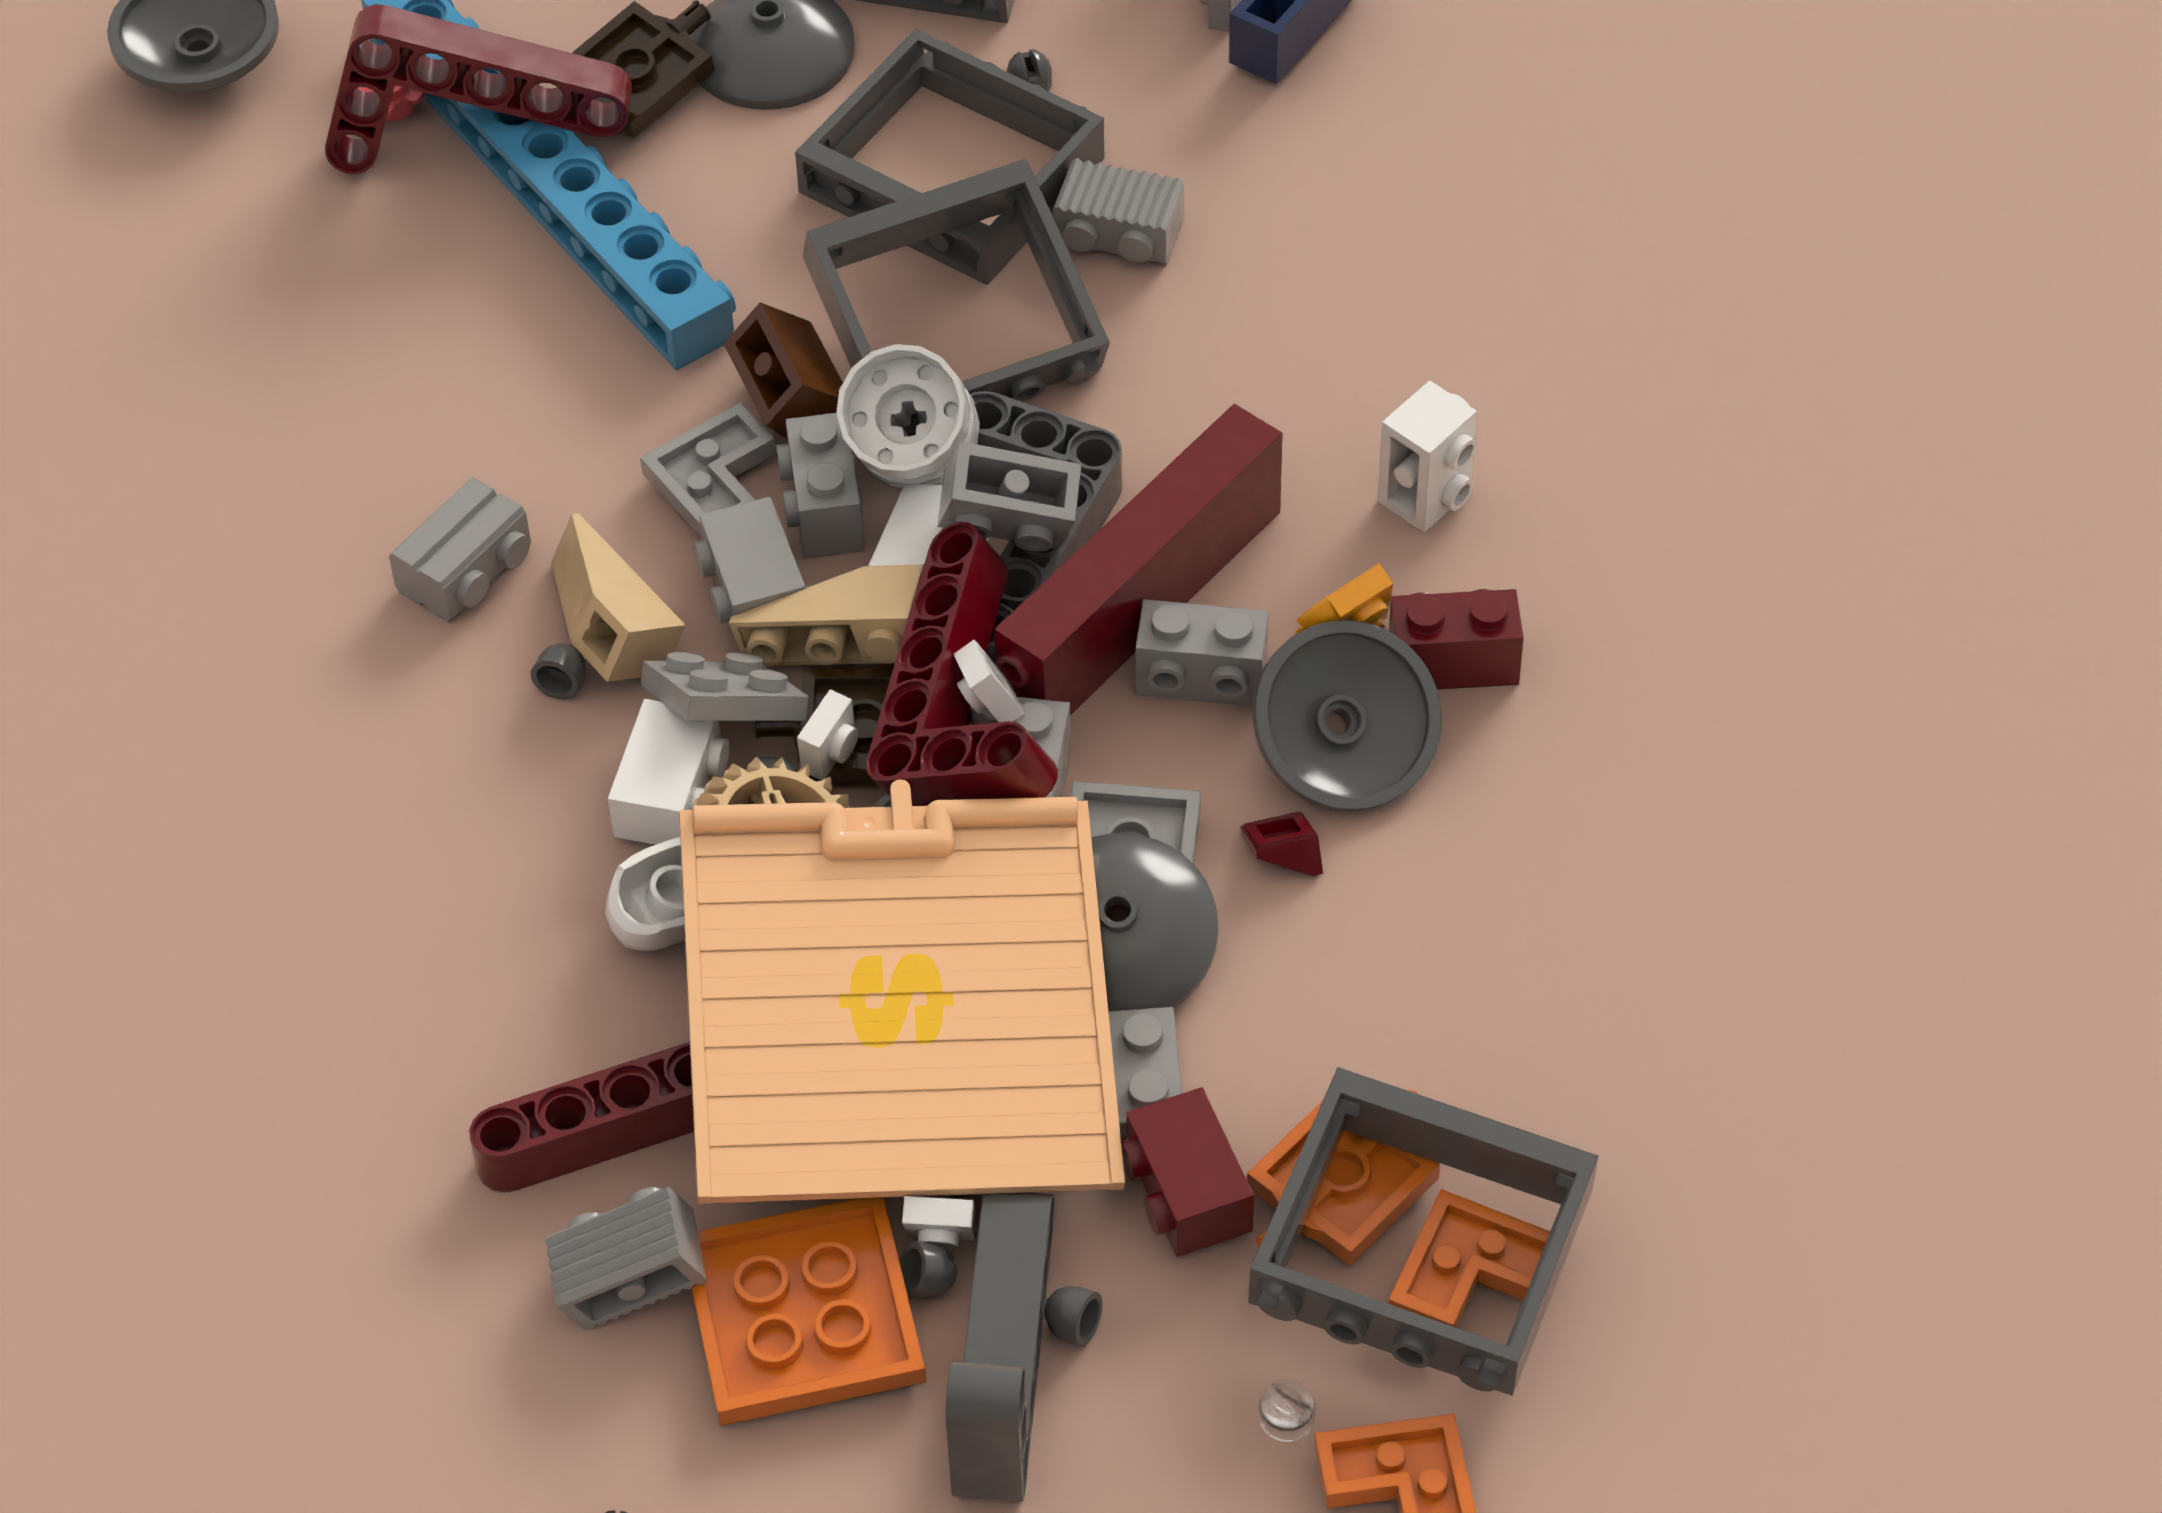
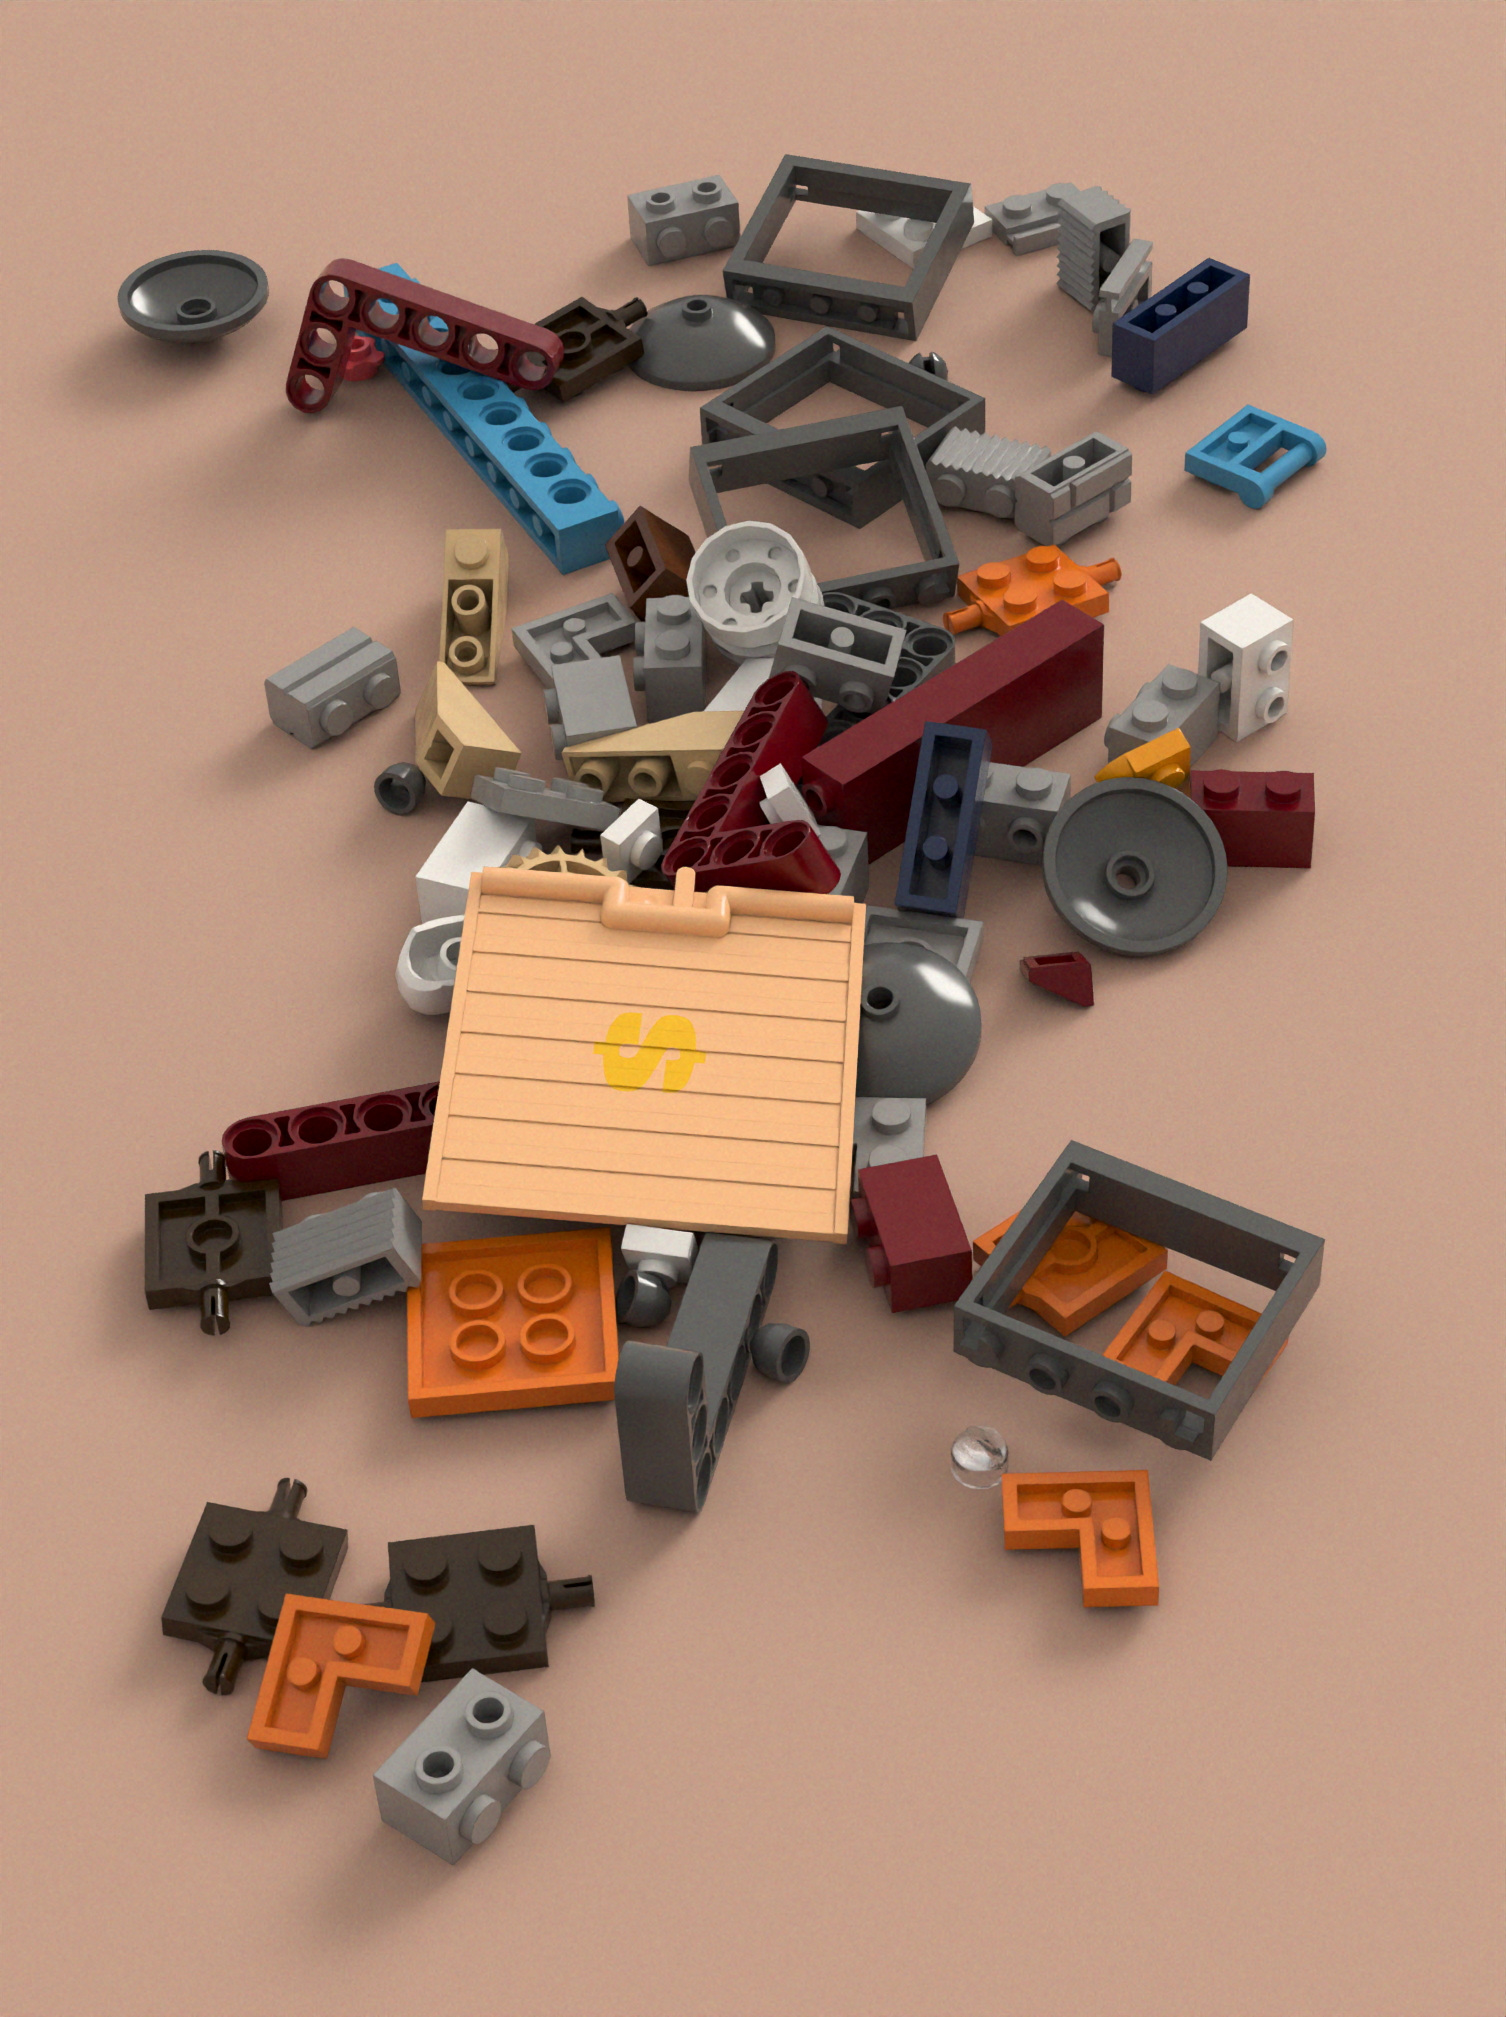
camera: 10 degrees right, 10 degrees down
none -> dark brown plate [145,1150,283,1336]
none -> tan slope [439,528,509,686]
none -> dark blue brick [894,721,993,919]
none -> orange plate [943,544,1122,636]
none -> light grey brick [1015,431,1132,546]
none -> light grey brick [1104,664,1220,768]
none -> dark azure plate [1184,405,1327,509]

